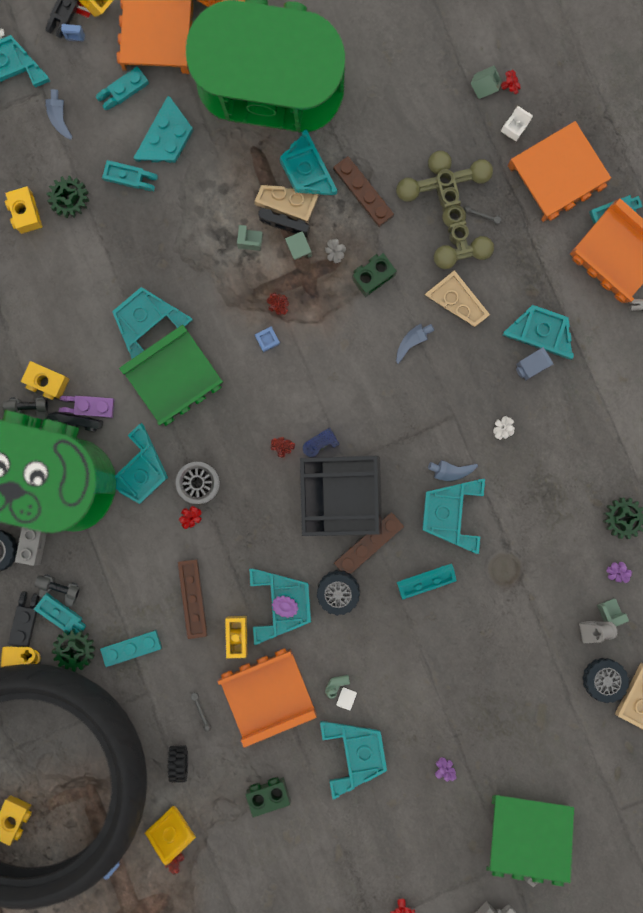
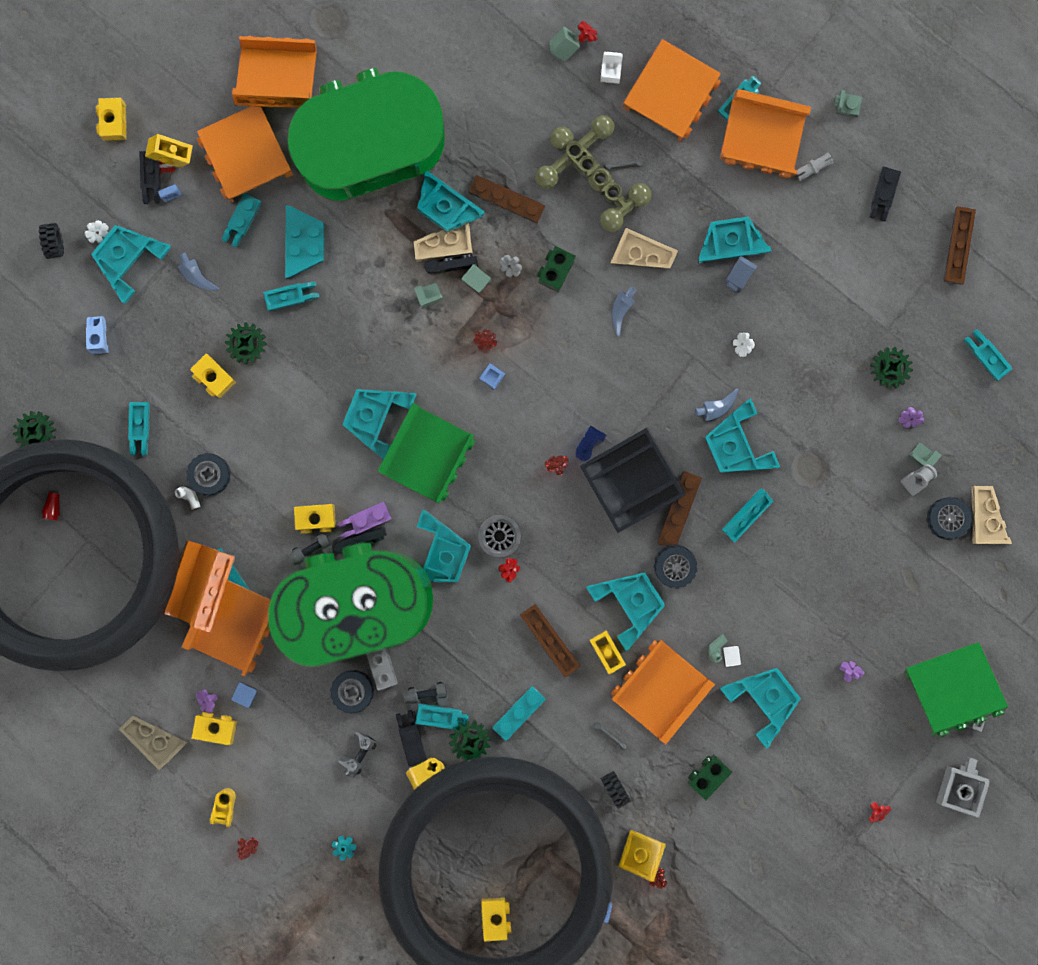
camera: 25 degrees left, 0 degrees up
medium lavender piece [272,596,299,618] -> none

